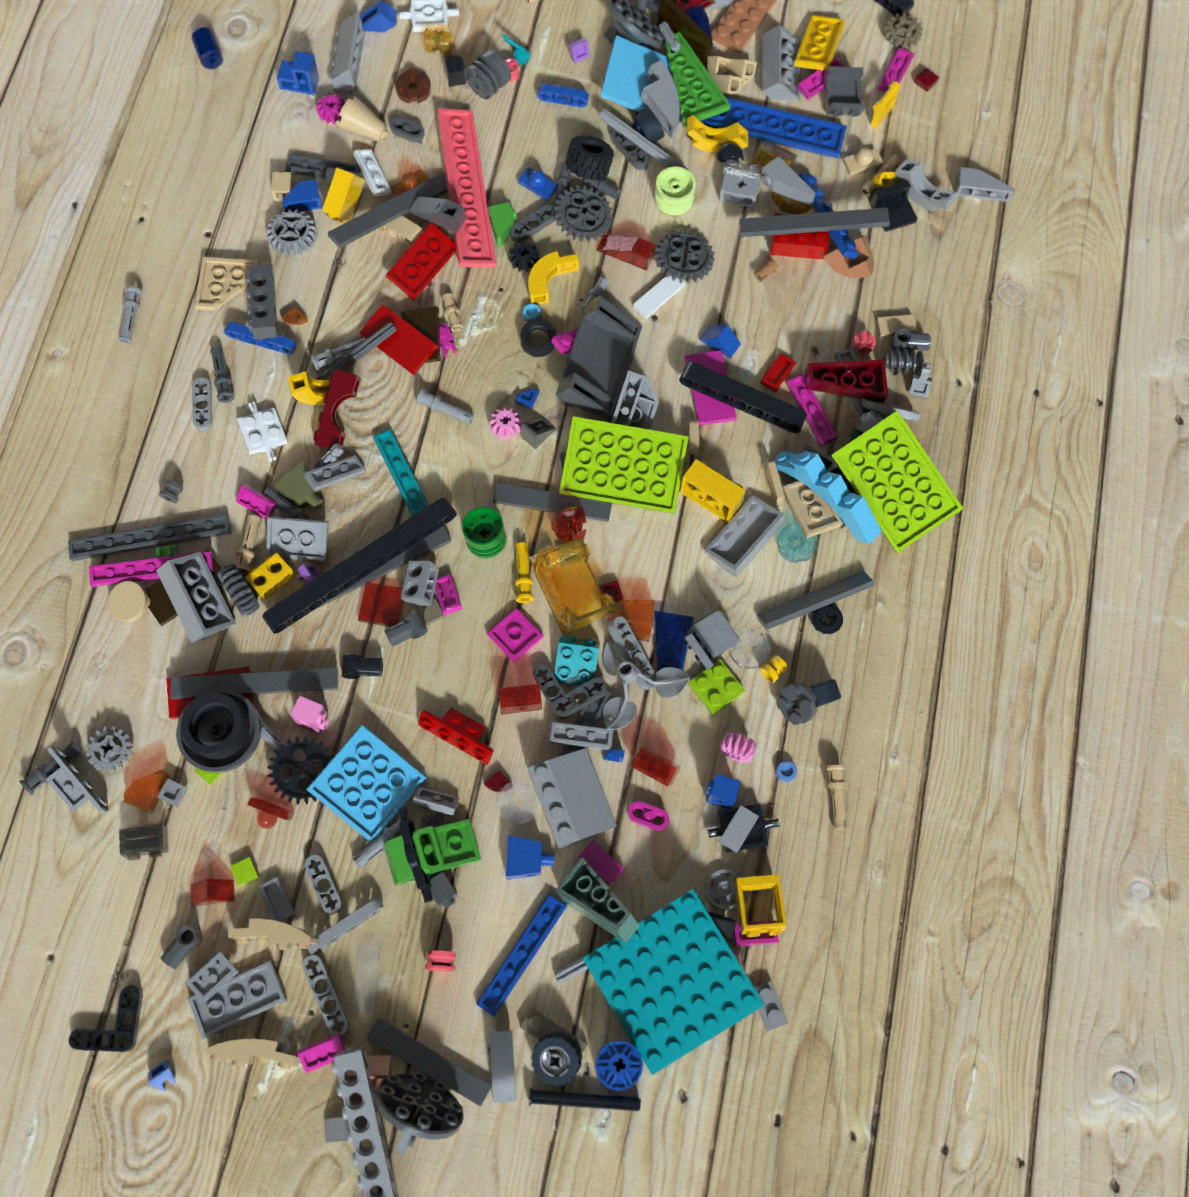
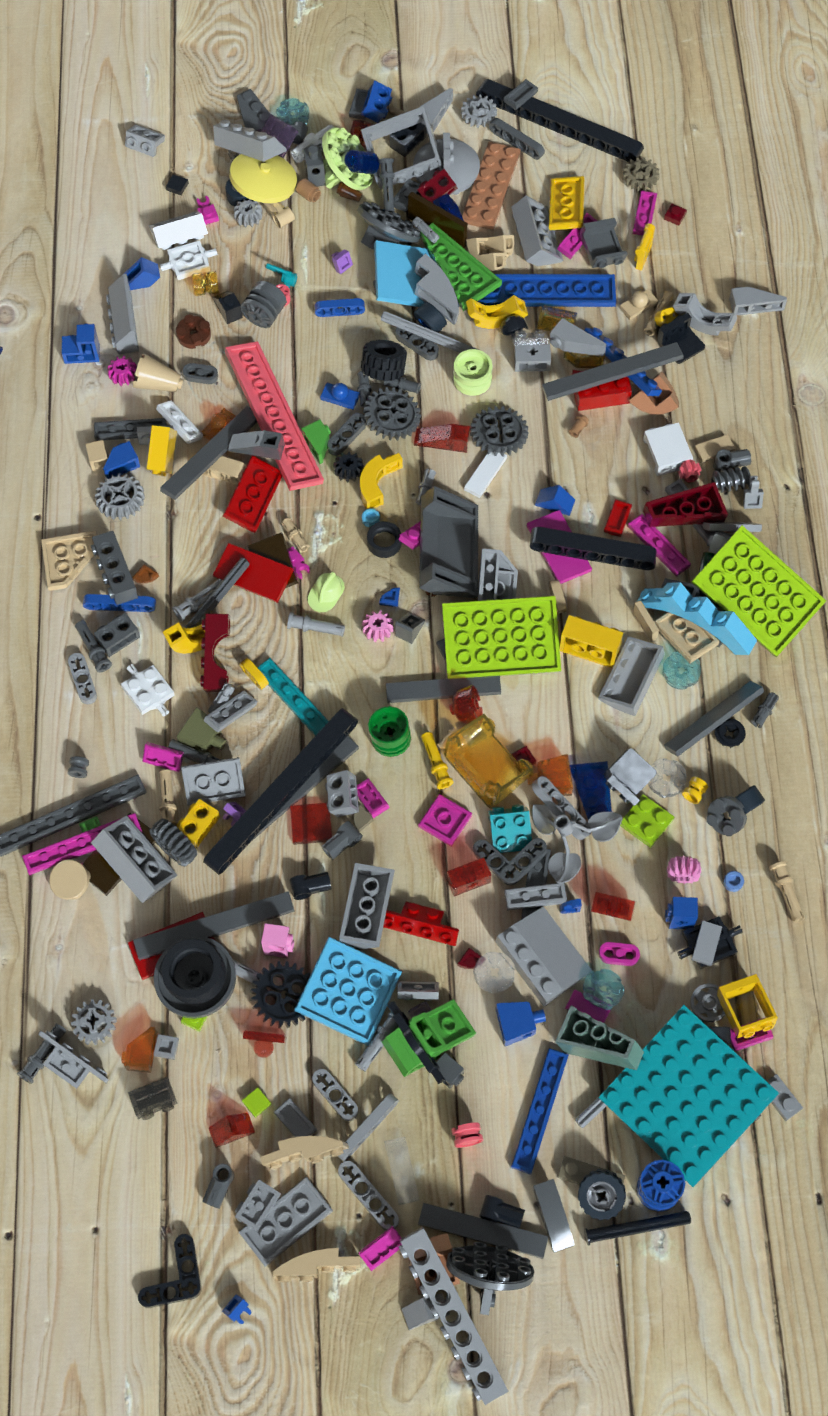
camera: 10 degrees left, 5 degrees down
none -> dark grey brick [94,613,140,657]
none -> yellow beam [239,658,269,690]
none -> yellowish green piece [308,572,345,612]
none -> light grey slope [339,863,395,949]
none -> black piece [479,1195,525,1229]
none -> clear light blue plate [583,969,625,1010]
none -> white panel [643,423,693,476]
none -> dark grey axle [751,692,779,728]

